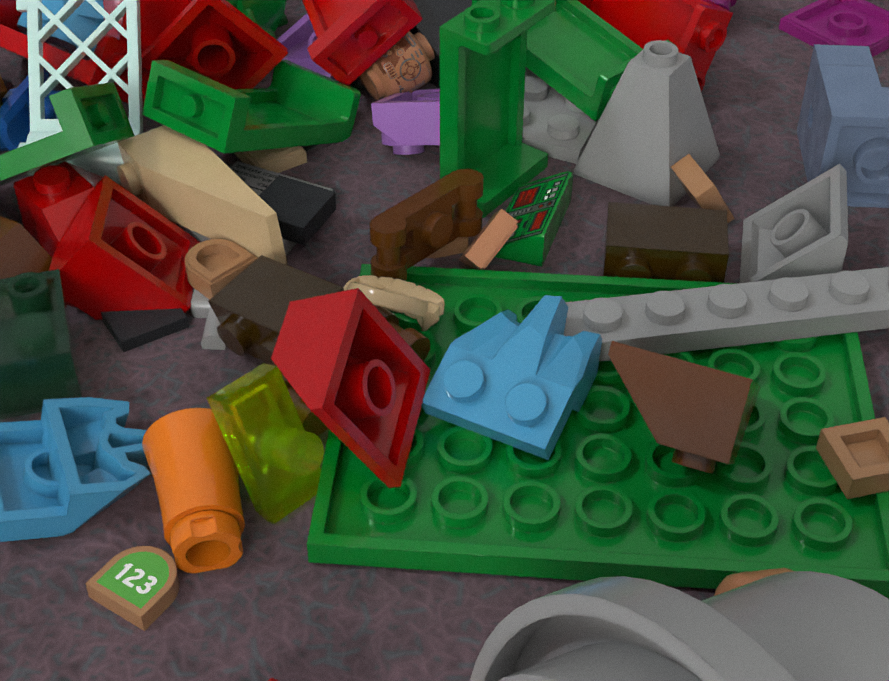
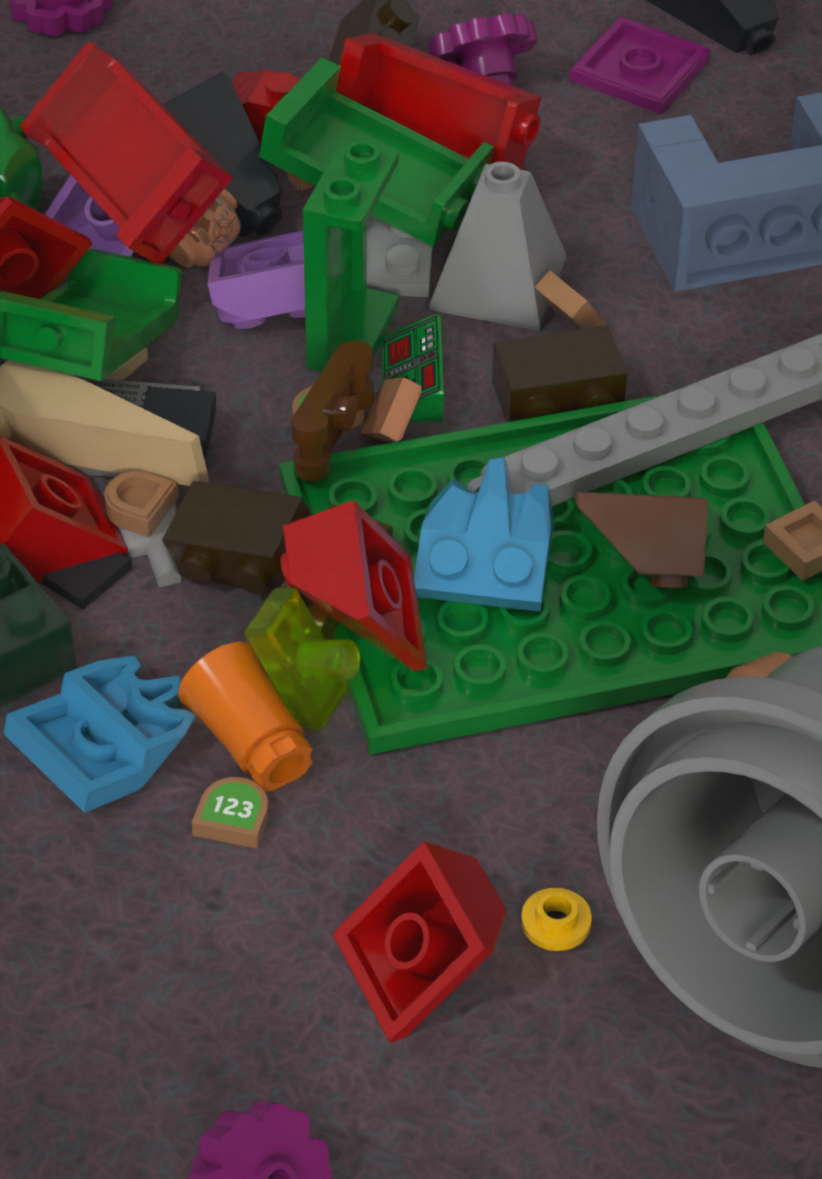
camera: 20 degrees left, 5 degrees up
tan piece [343,275,445,331] -> none
light grey slope [739,164,848,283] -> none

